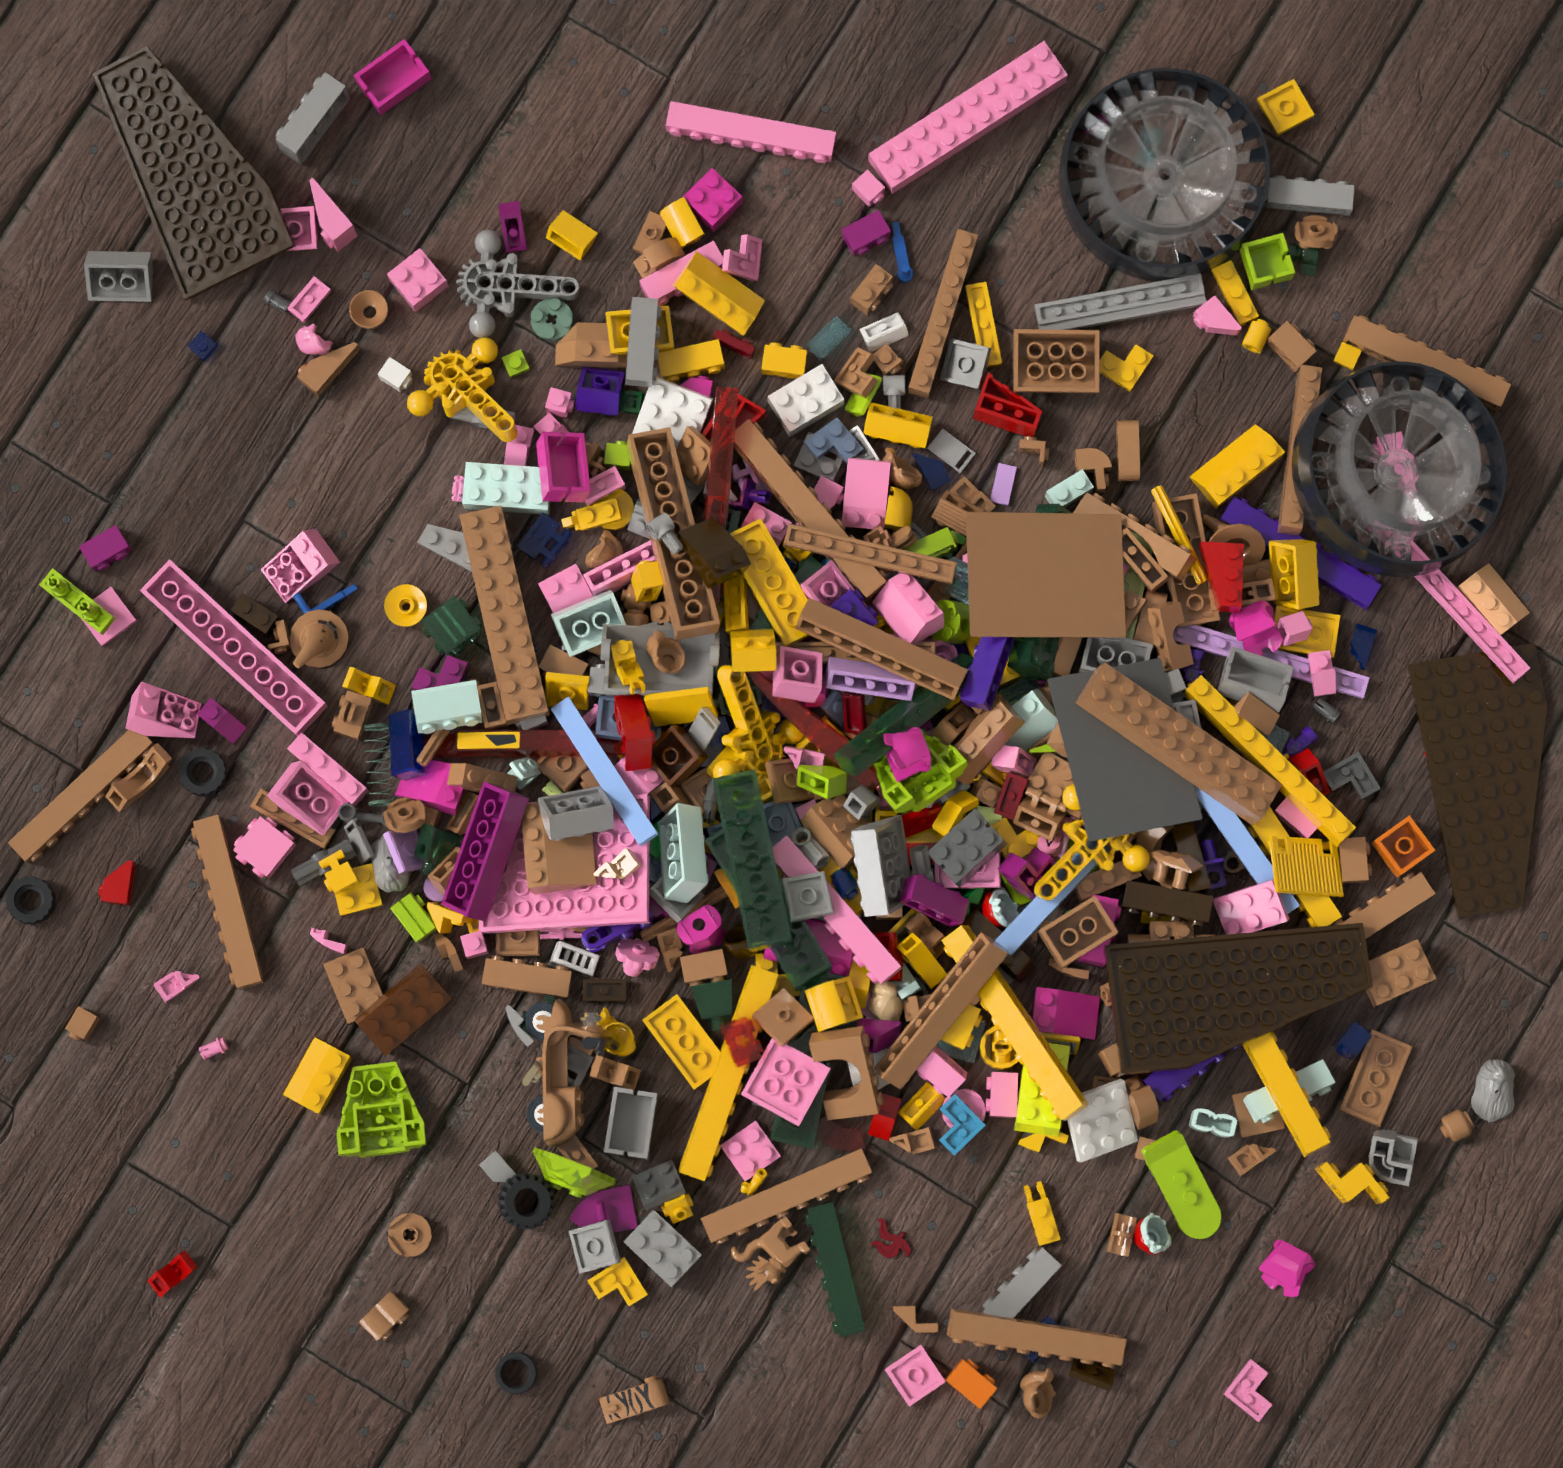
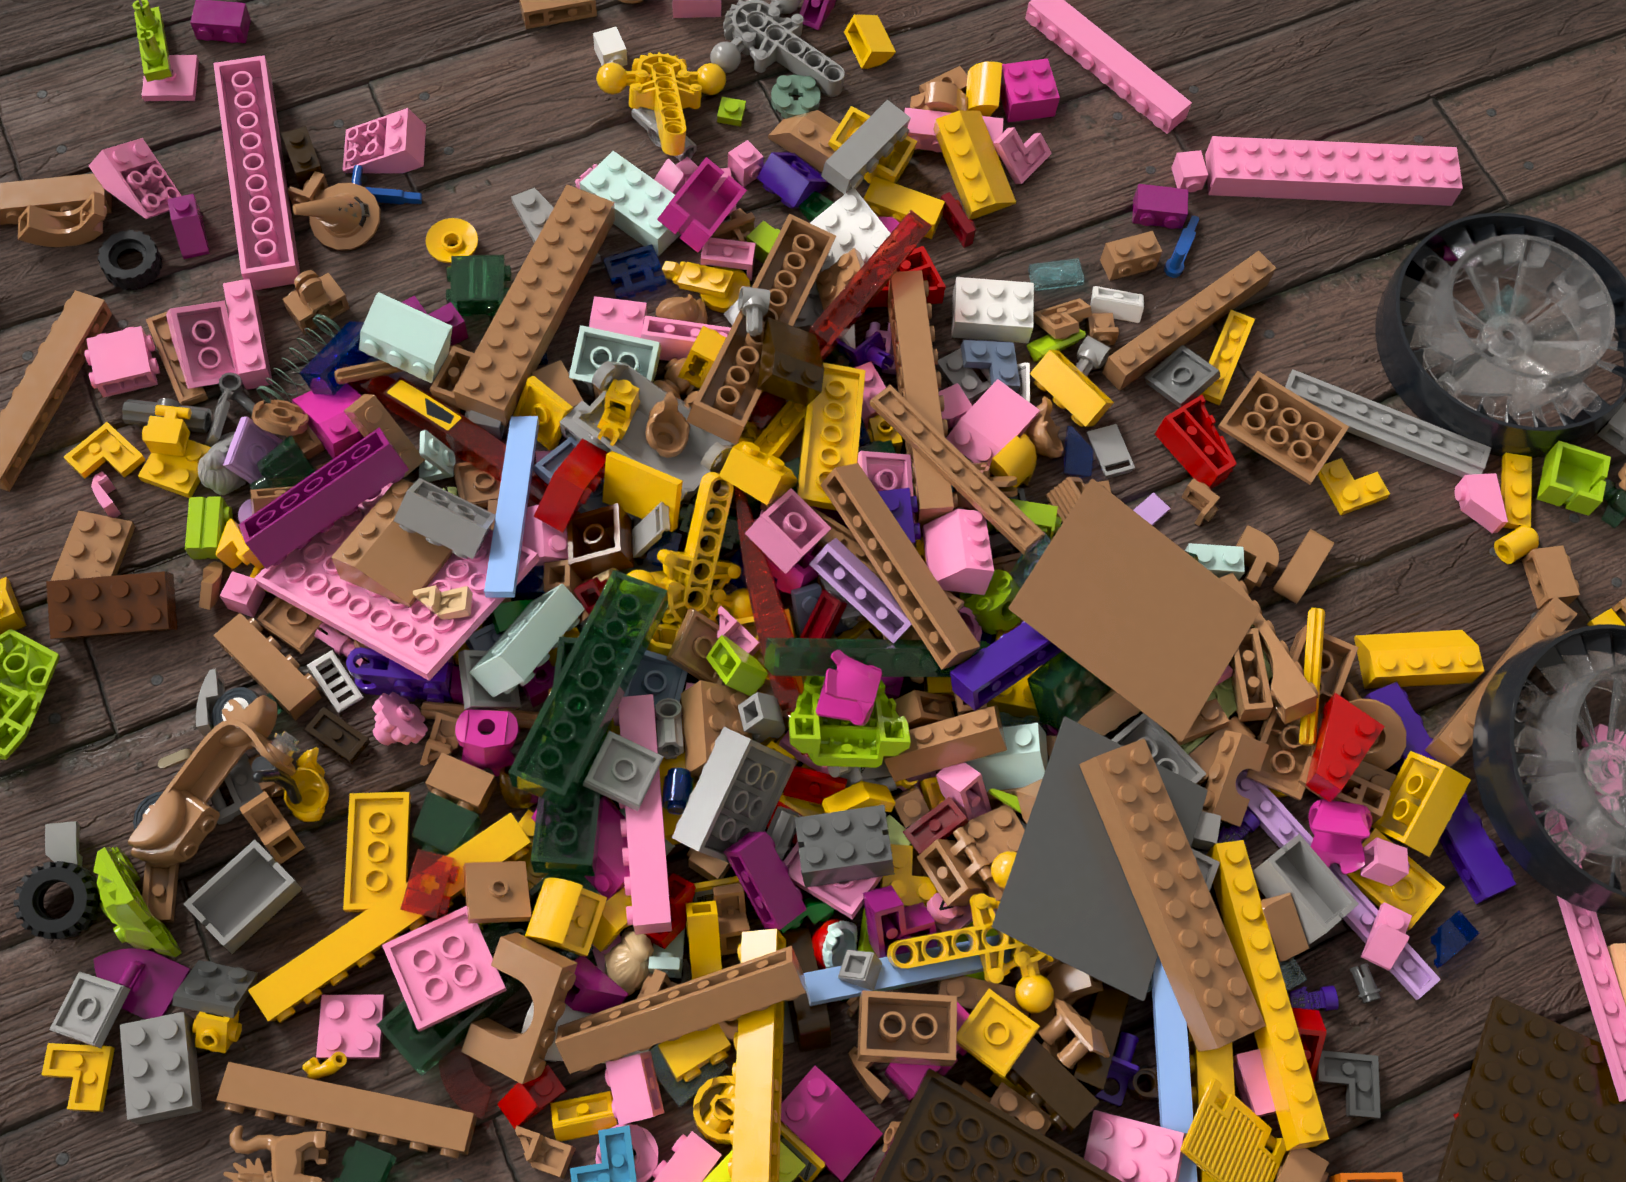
camera: 25 degrees right, 15 degrees down
yellow slope [342,667,396,705] -> none
yellow brick [761,343,807,379] -> none
none -> yellow plate [64,422,146,479]
none -> dark red leg [573,568,623,614]
none -> light grey slope [838,950,882,990]
none -> yellow tile [956,989,1040,1079]

